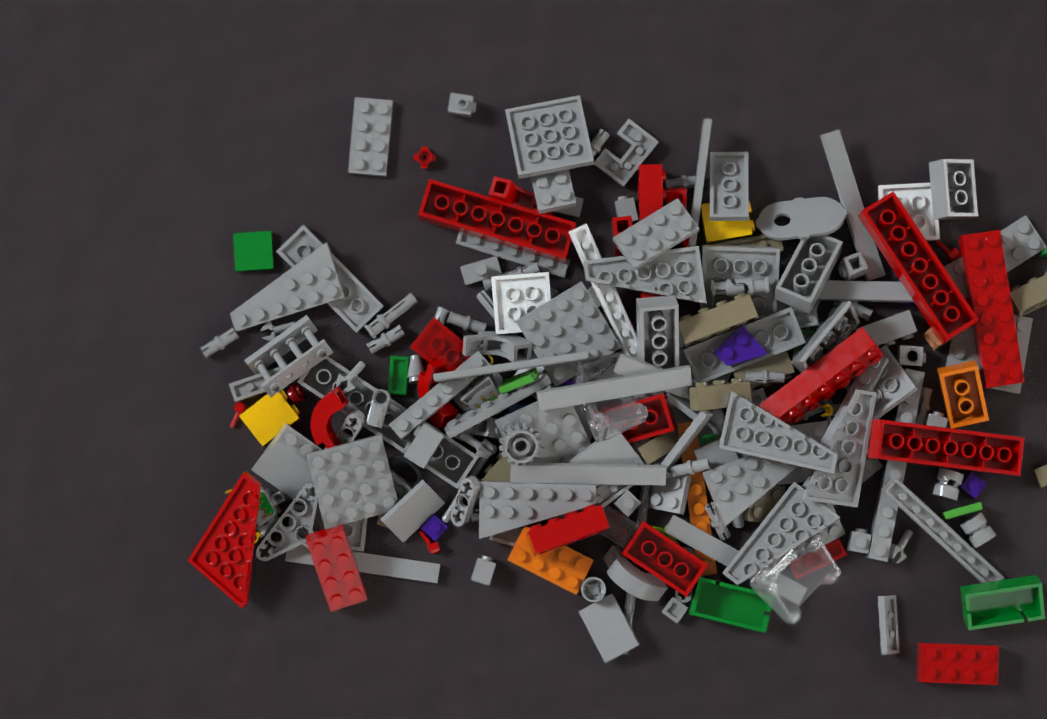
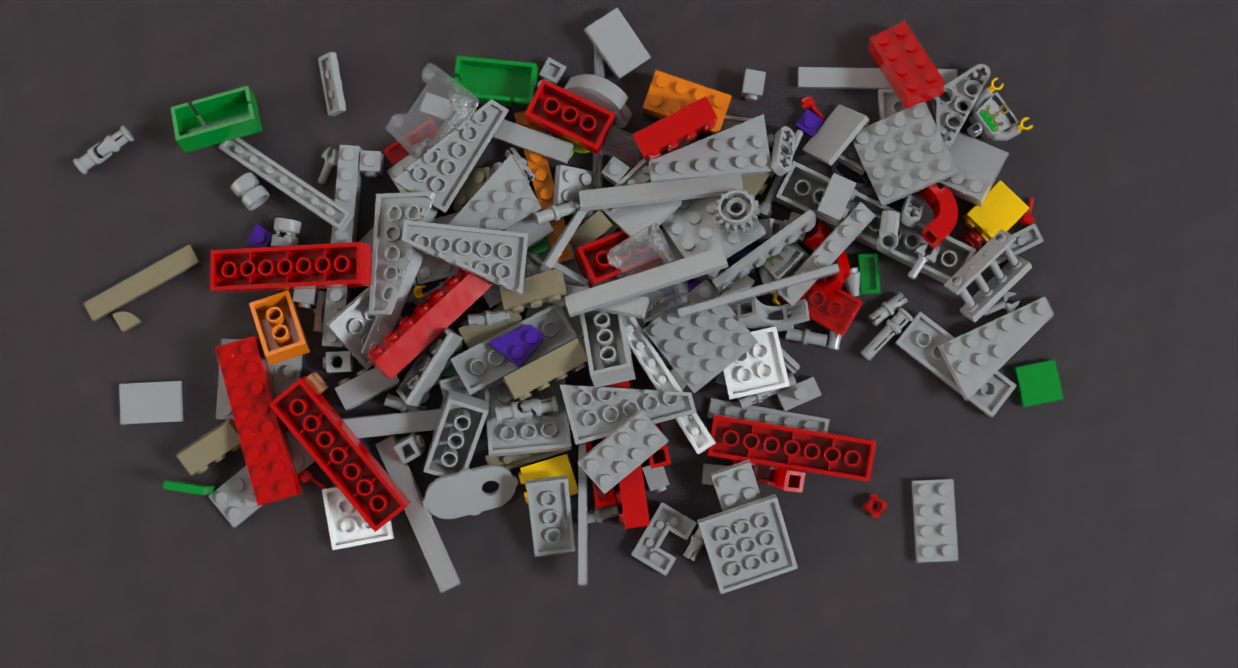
camera: 170 degrees right, 0 degrees up
red wing [187,471,261,608] -> none
light grey pin [200,328,239,358] -> none
light grey brick [448,93,477,118] -> none
light grey bar [459,431,494,458] -> none
bright green tile [498,368,539,394] -> none
light grey wheel [580,576,606,602] -> none
red brick [917,642,999,685] -> none
light grey brick [929,159,978,220] -> none
bright green tile [941,502,983,520] -> none

